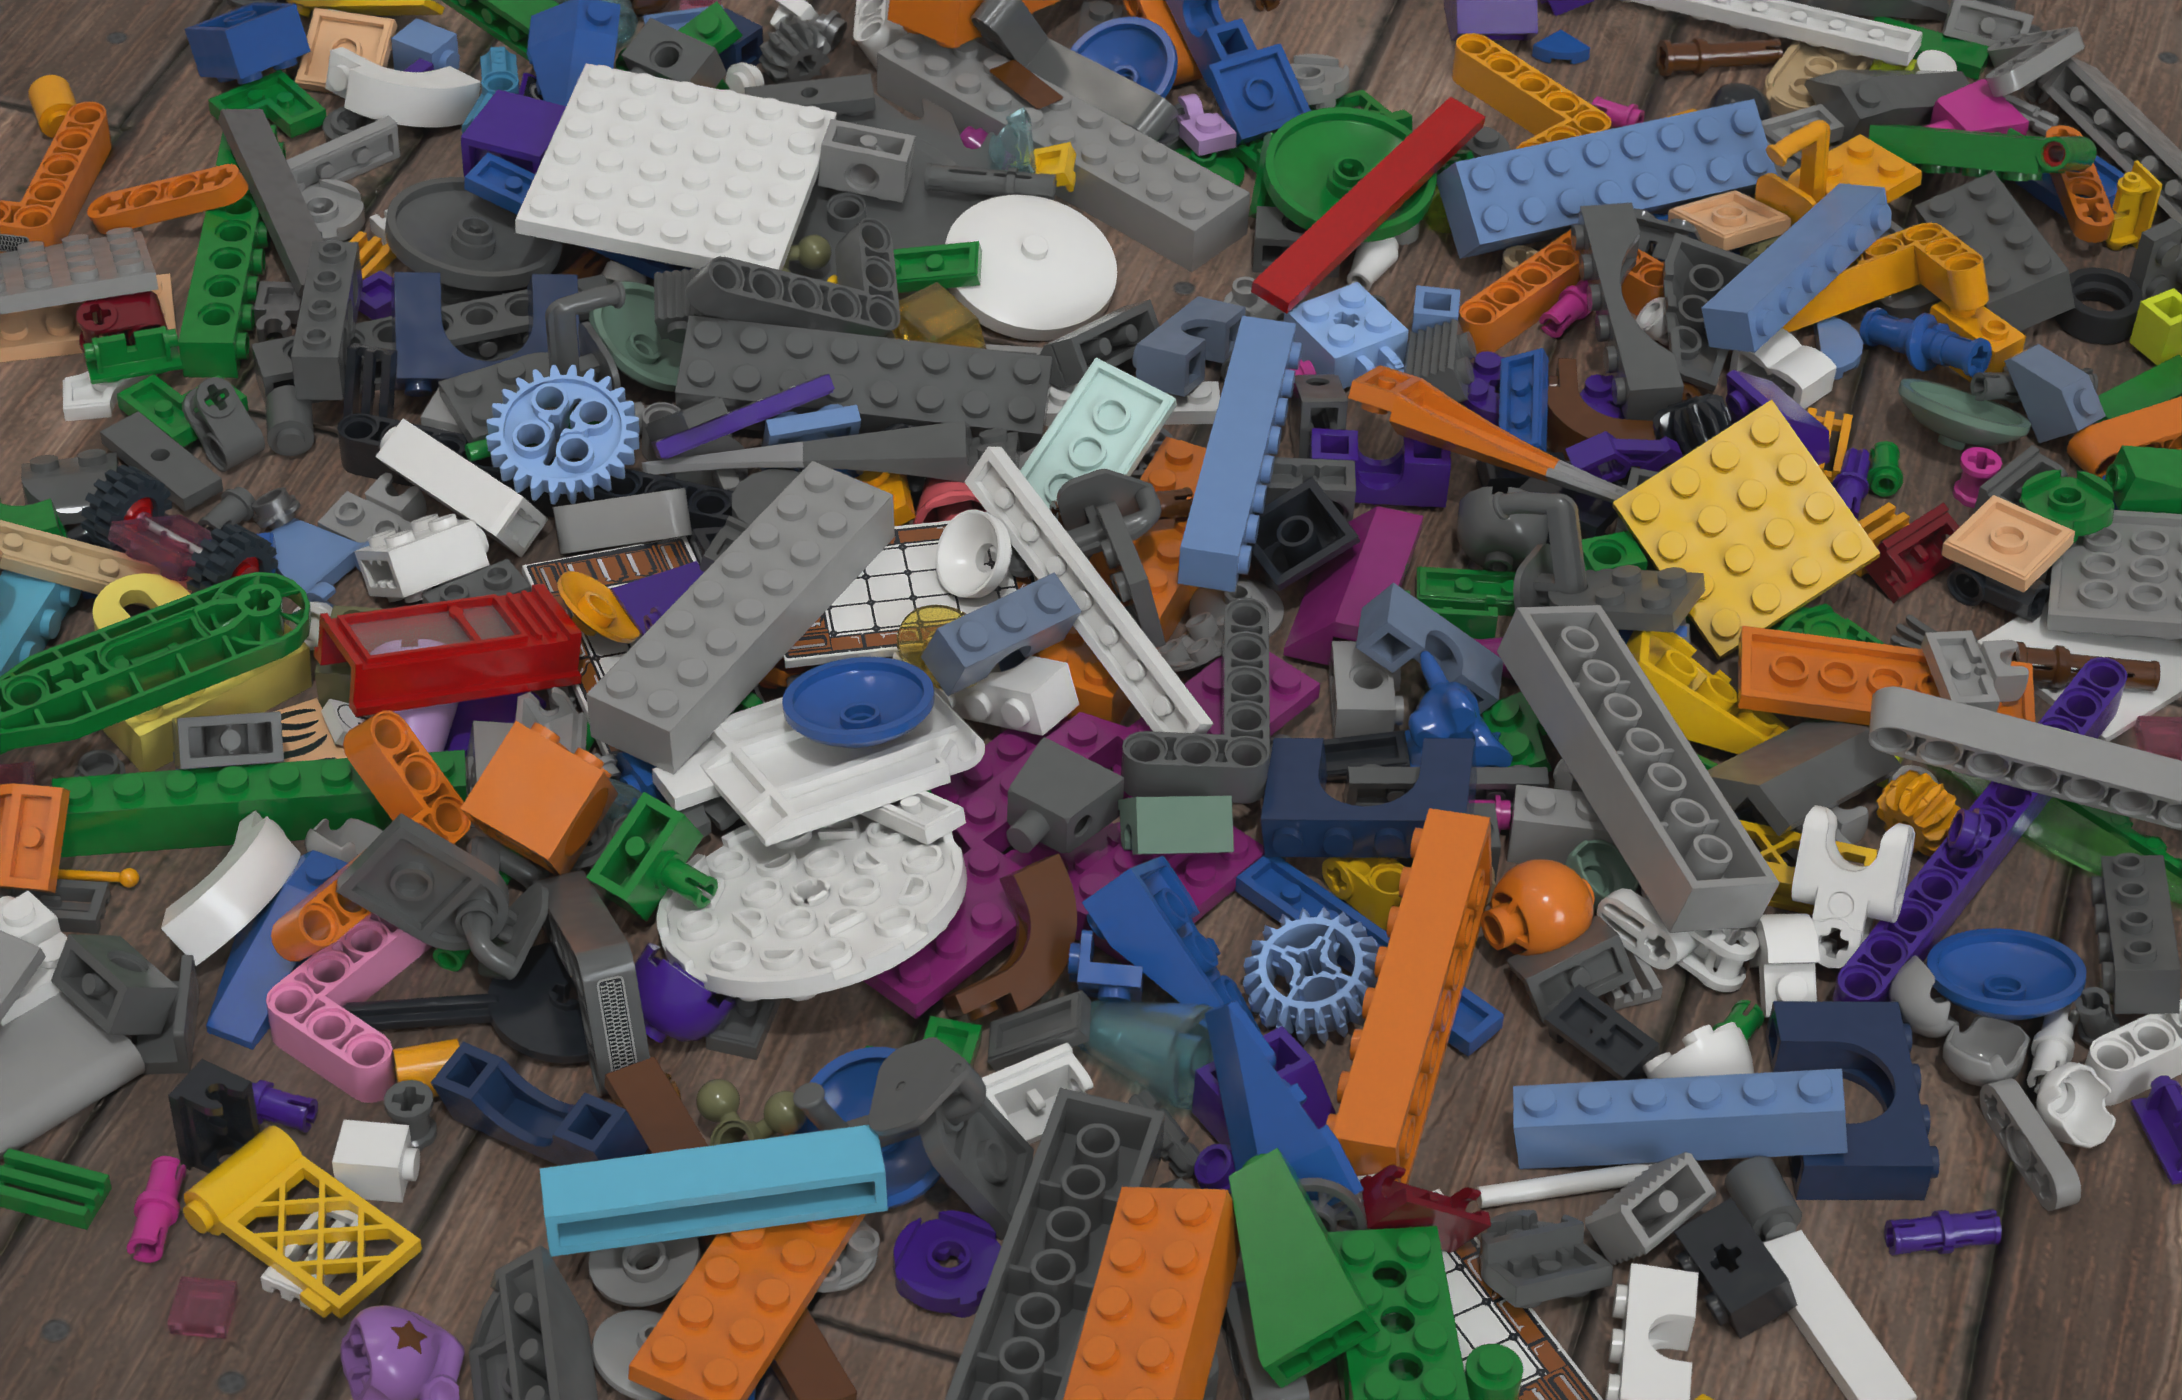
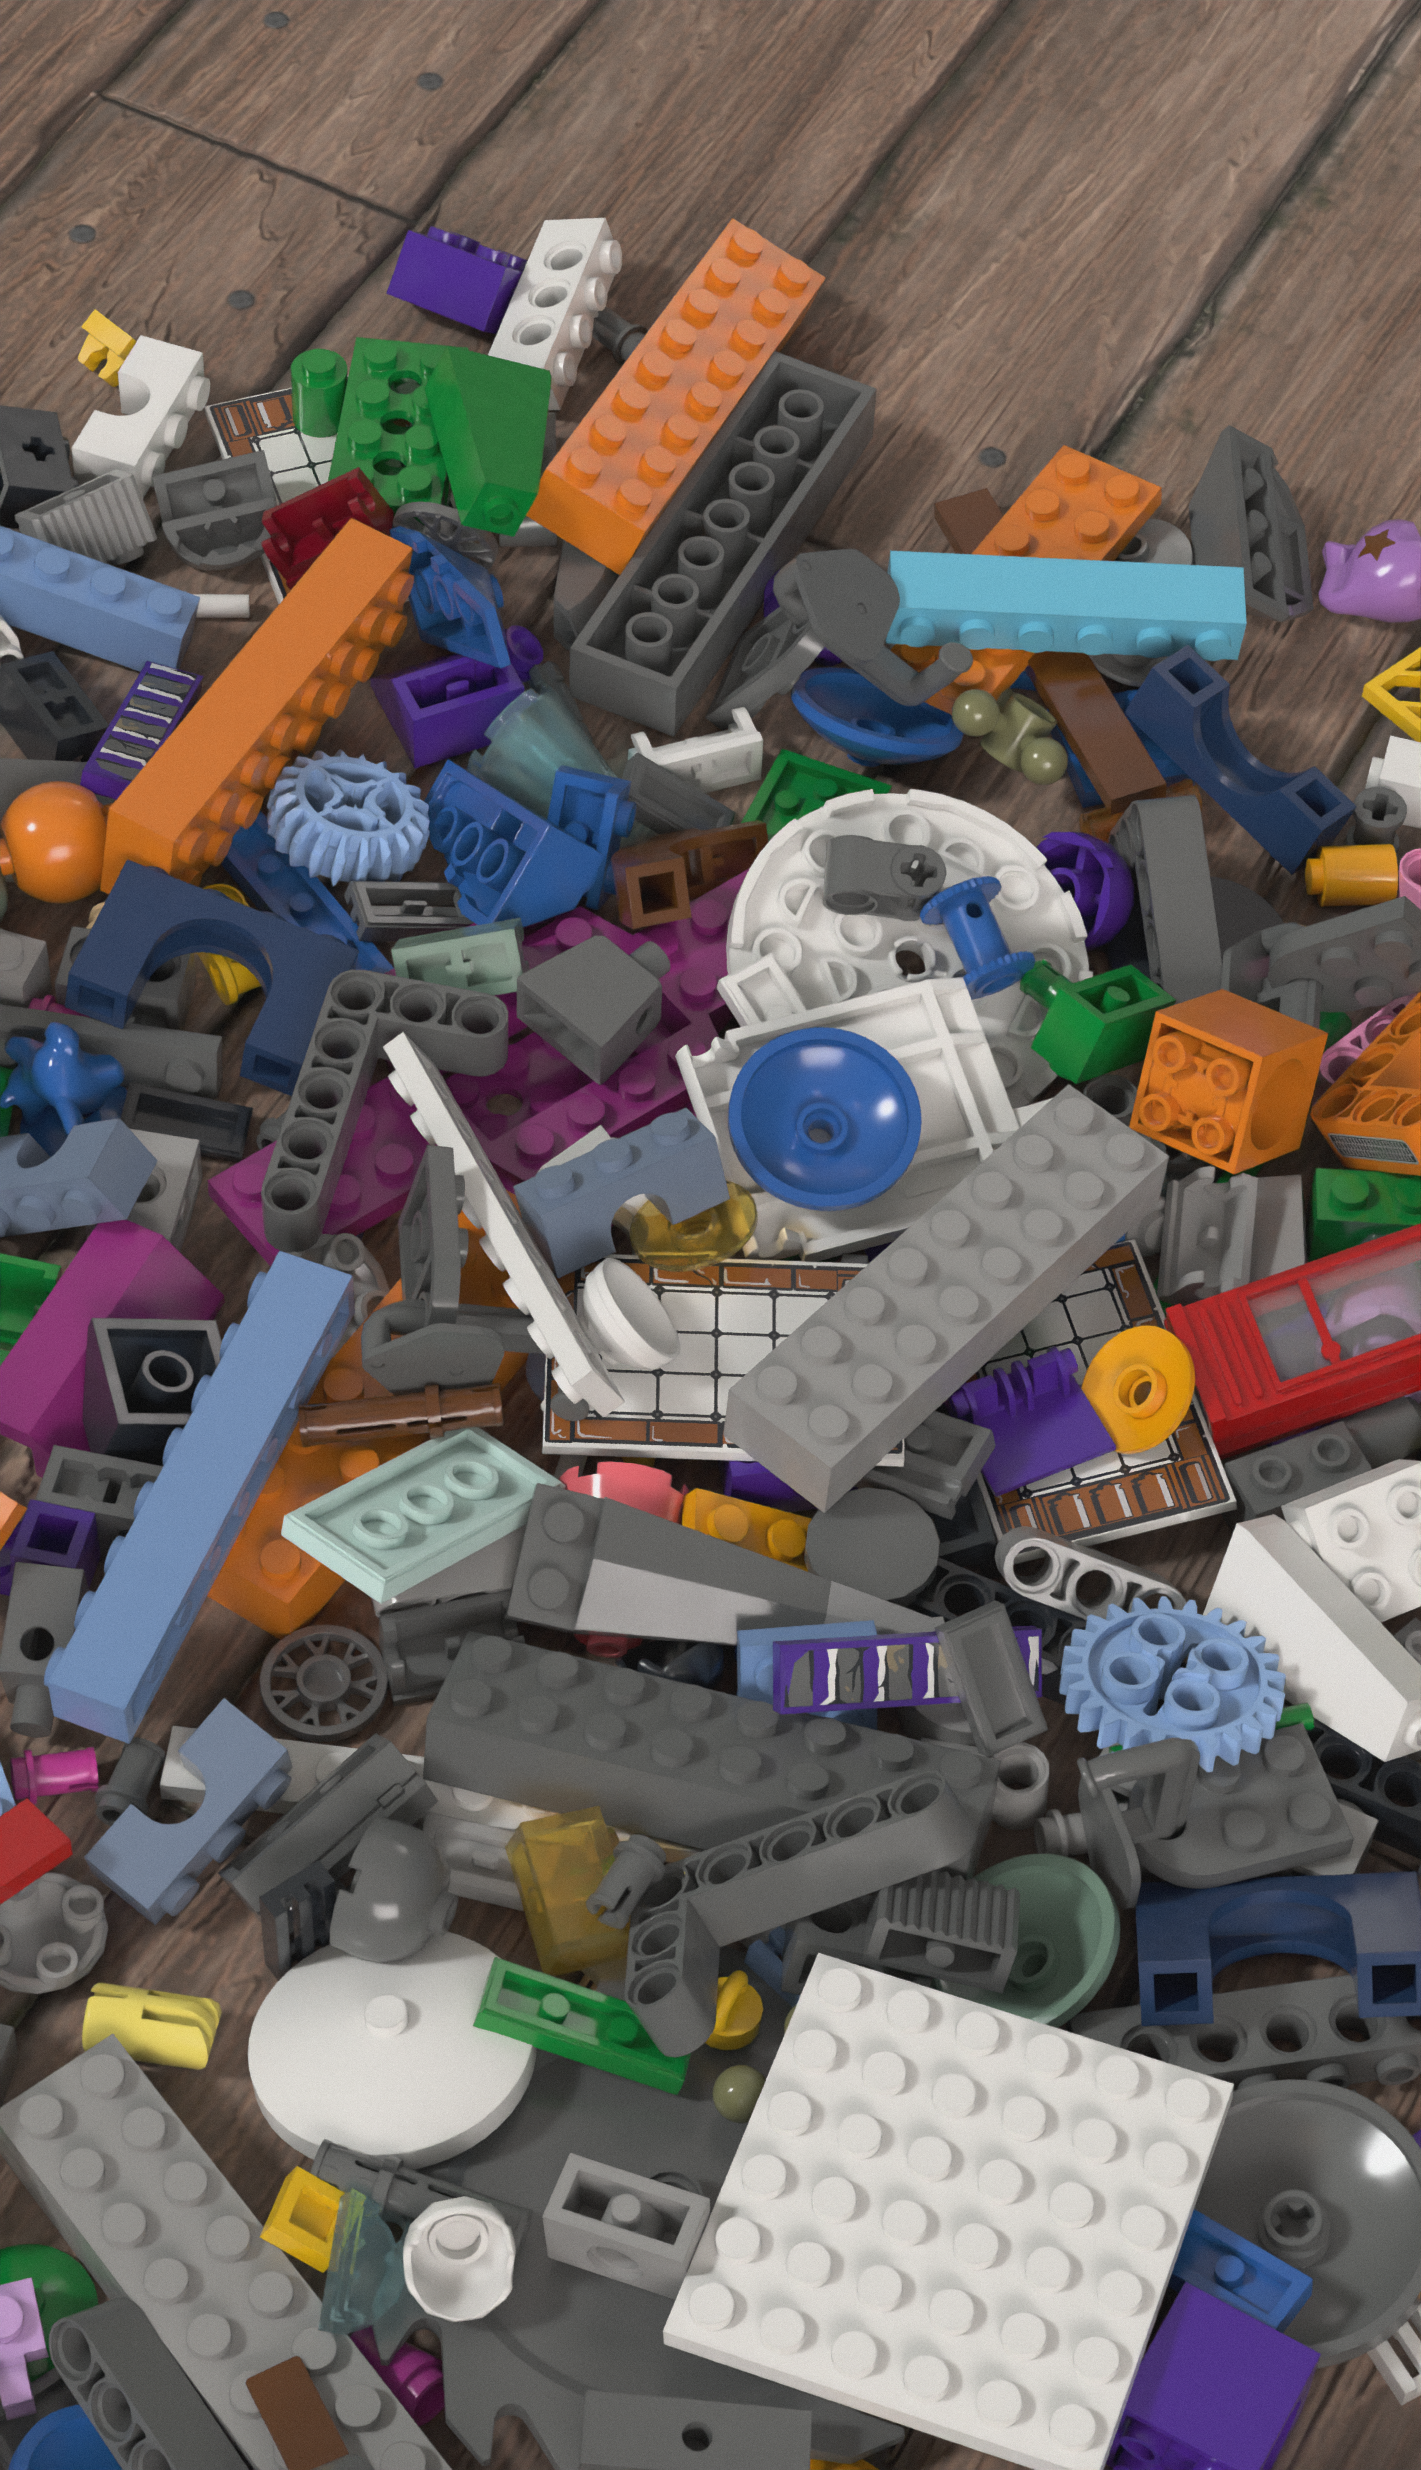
camera: 170 degrees left, 10 degrees up
none -> tile [80,661,203,800]
none -> light yellow arm [82,1982,222,2070]
none -> black tile [259,1860,336,1981]
none -> dark grey cylinder [330,1816,459,1963]
none -> dark grey tile [344,881,474,942]
none -> white hair [403,2196,516,2323]
none -> dark grey pin [586,1834,666,1929]
none -> dark grey piece [822,835,947,921]
none -> blue hose [920,876,1036,1000]

